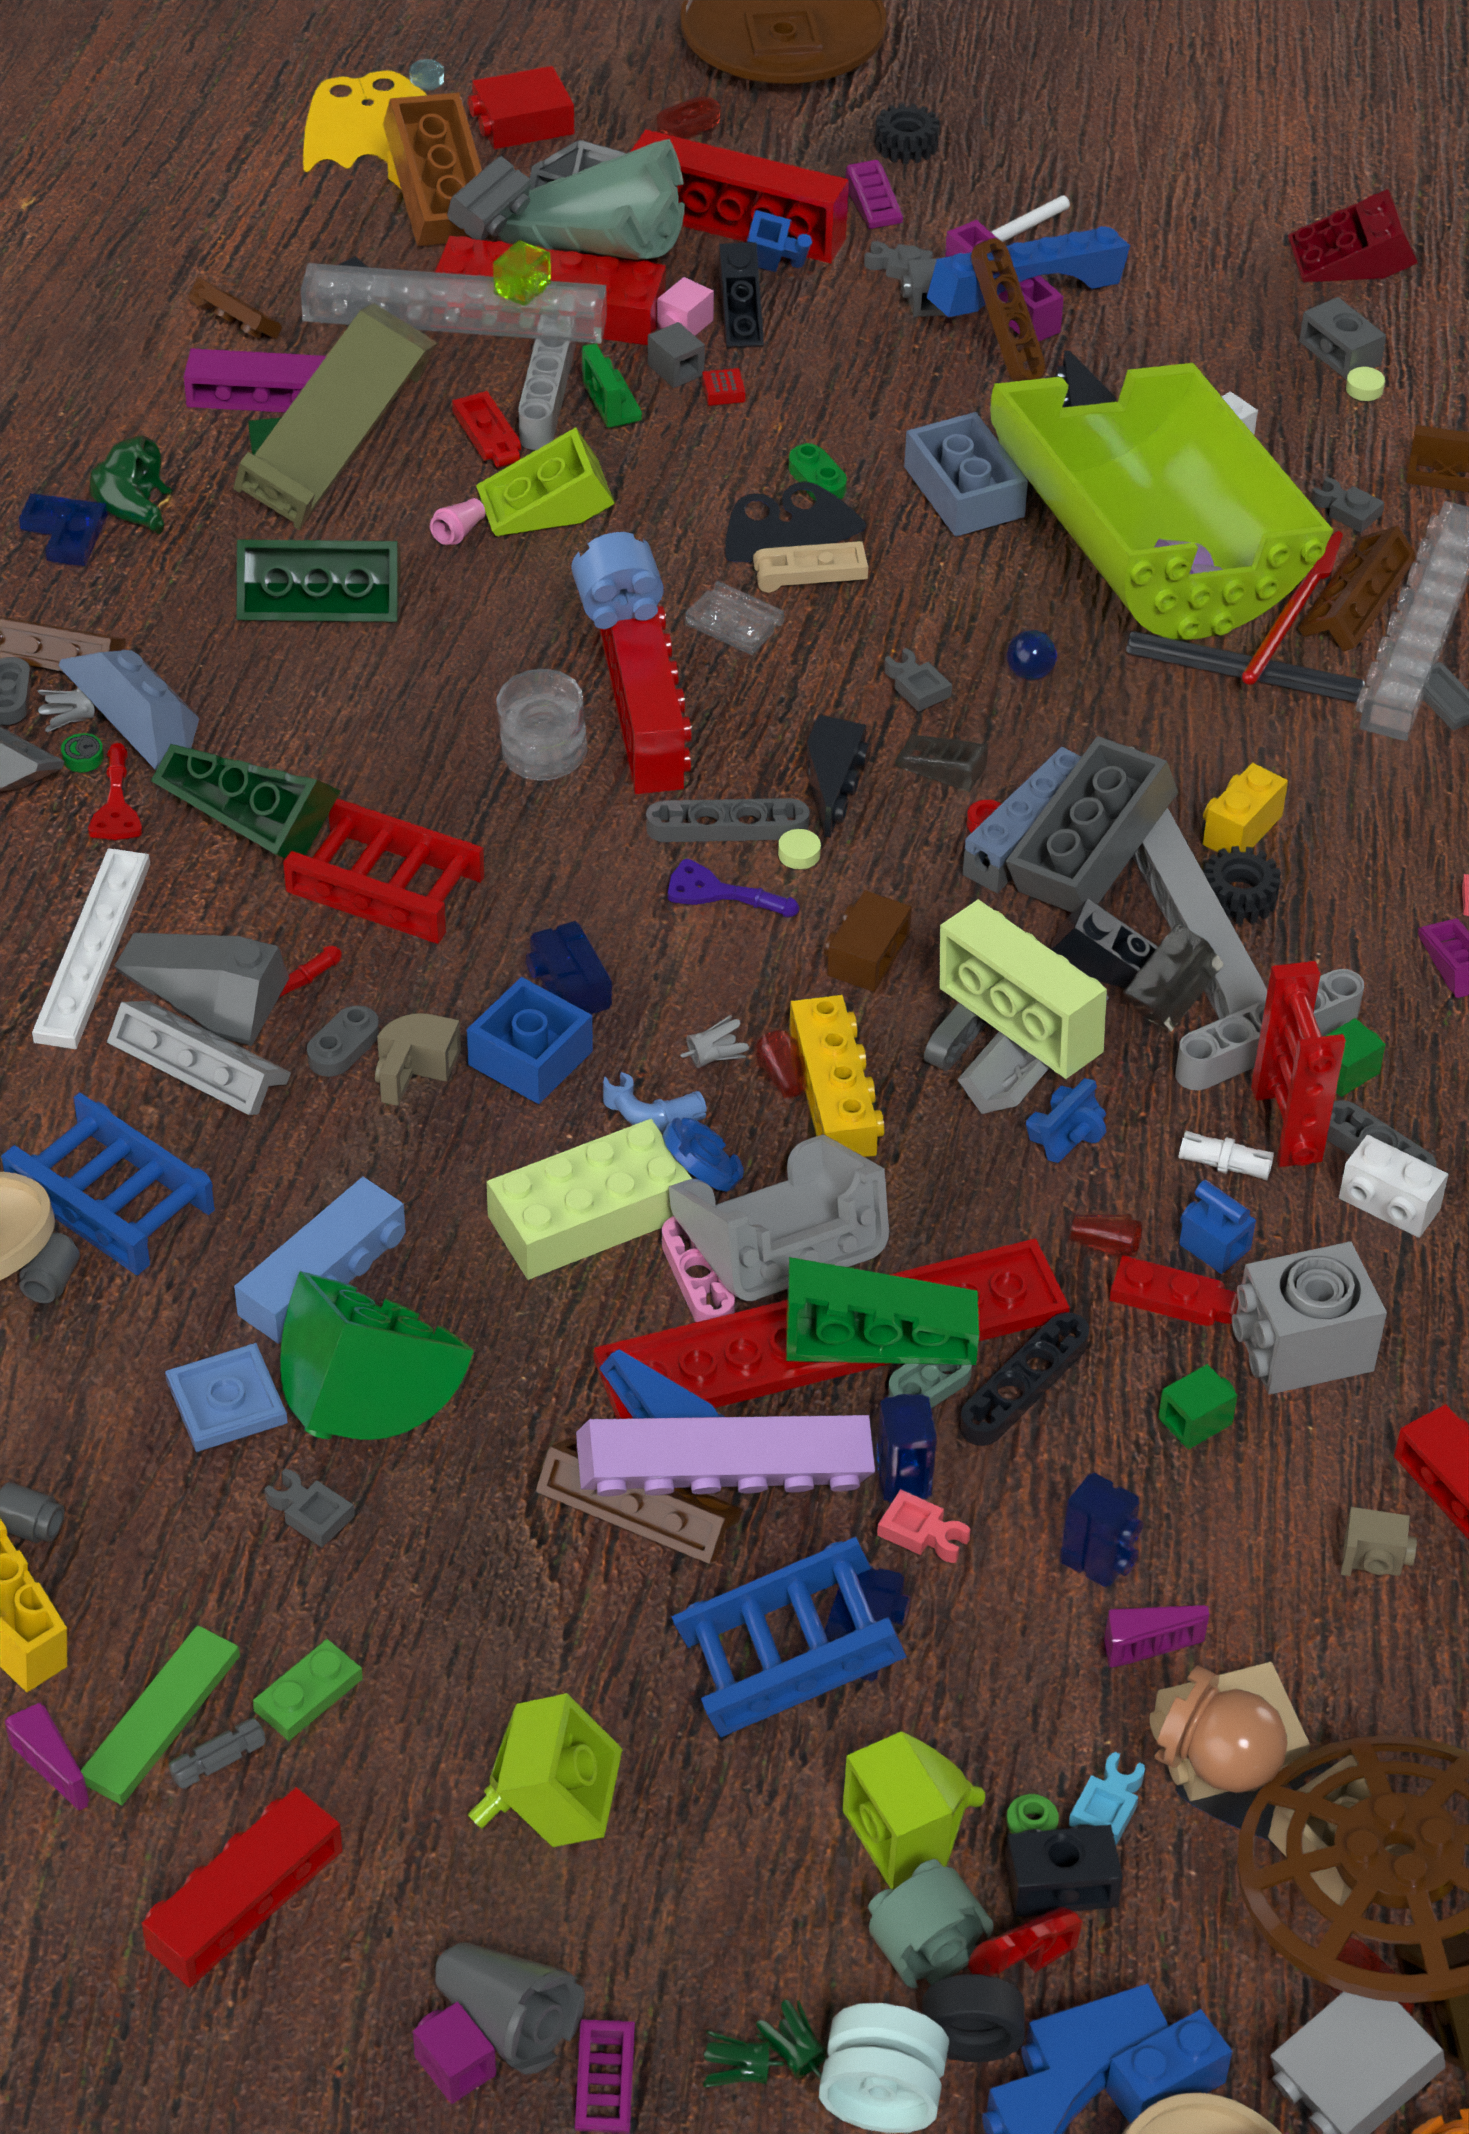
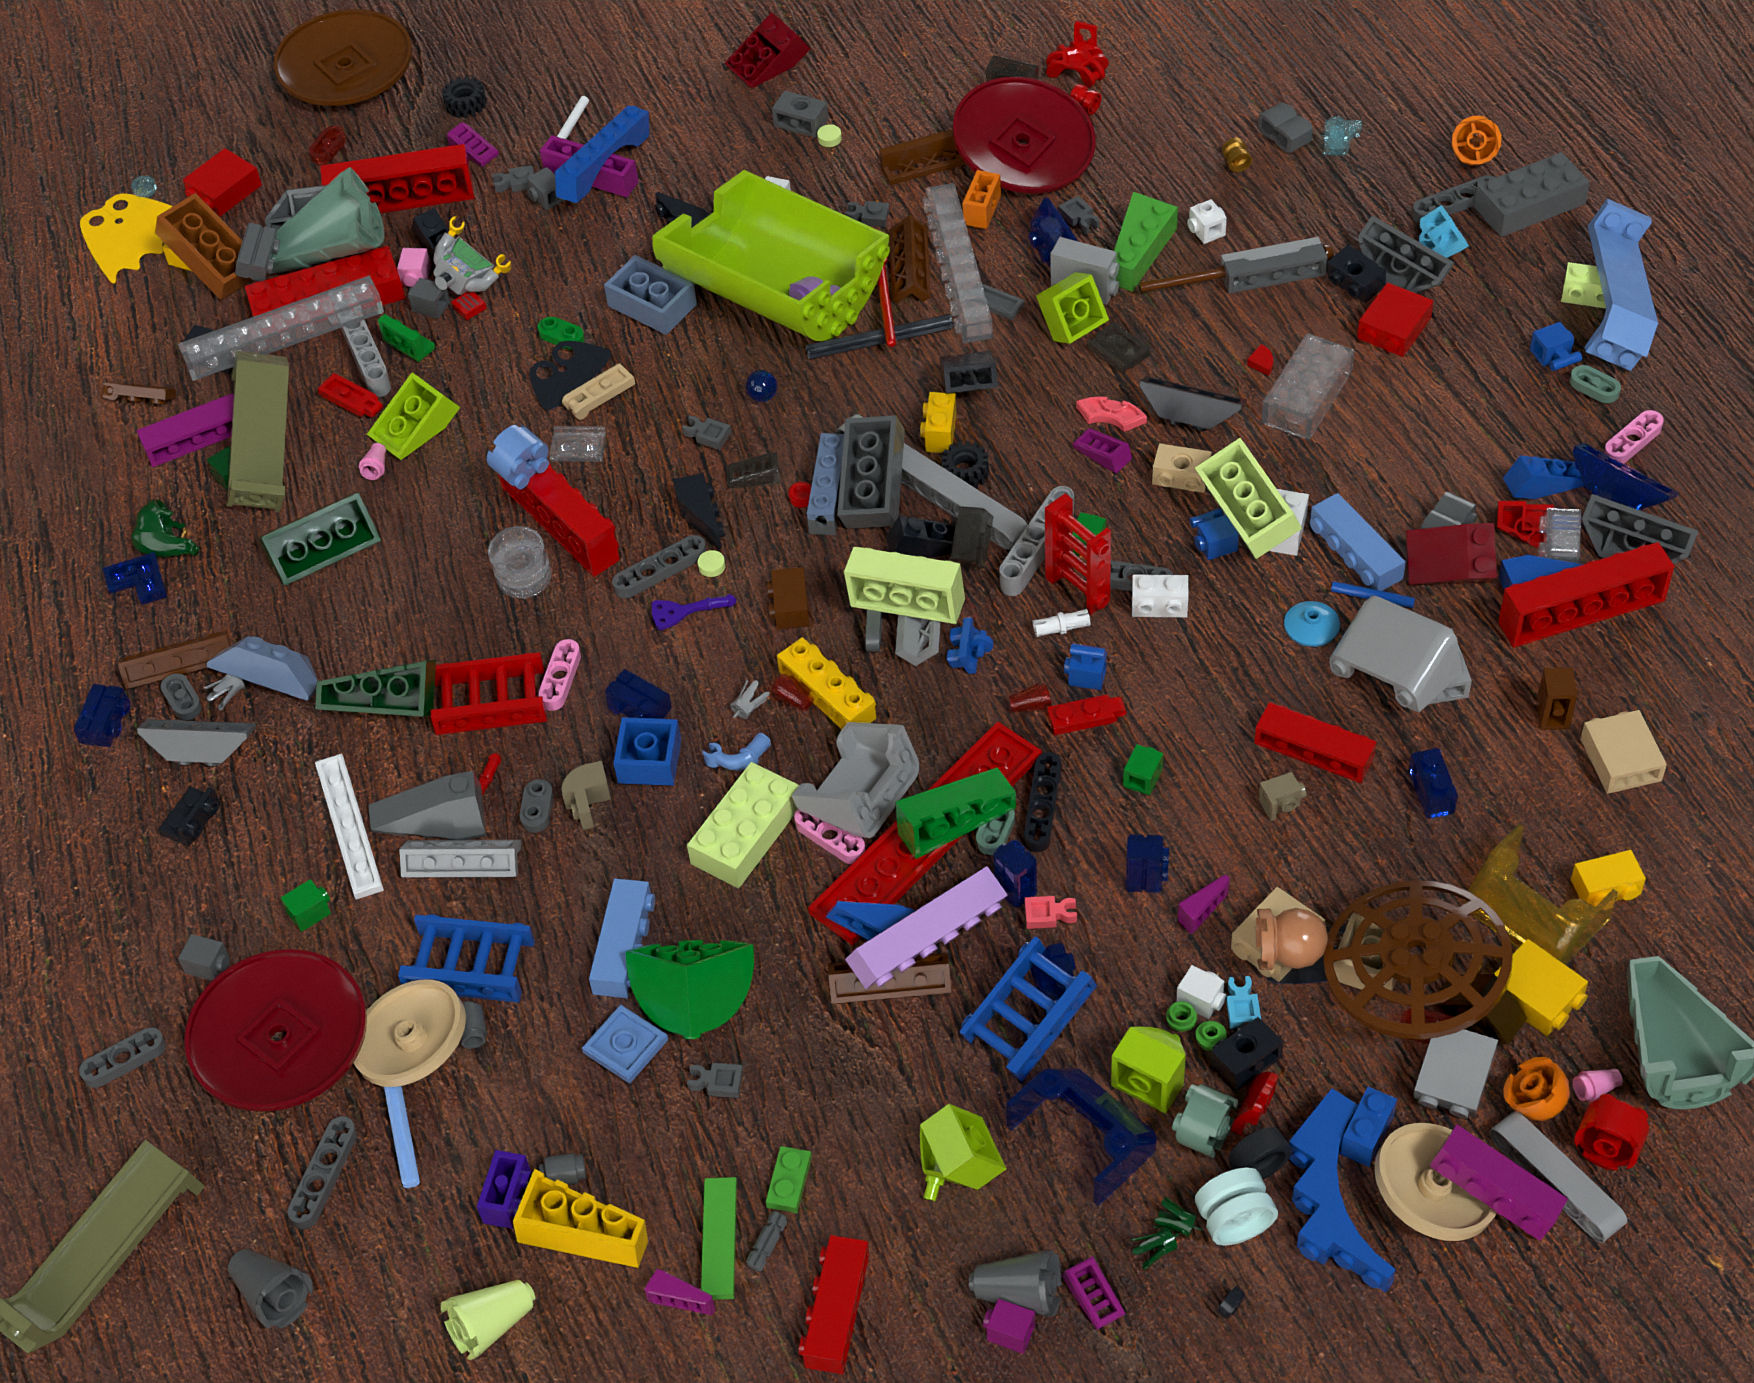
camera: 25 degrees left, 5 degrees up
tile [61,733,104,772] -> none
red piece [88,743,143,840] -> none
clear neon green brick [493,240,551,306] -> none
blue tile [662,1117,744,1192] -> none
blue brick [746,210,812,272] -> none
reddish brown beam [971,238,1045,381] -> none
light grey brick [1232,1241,1387,1395] -> none
none -> torso [433,216,511,295]
none -> bright pink beam [539,639,581,711]
none -> black brick [939,351,998,393]
none -> clear blue windscreen [1006,1068,1157,1206]
none -> bright green plate [1166,1001,1197,1031]
none -> white brick [1176,965,1226,1019]

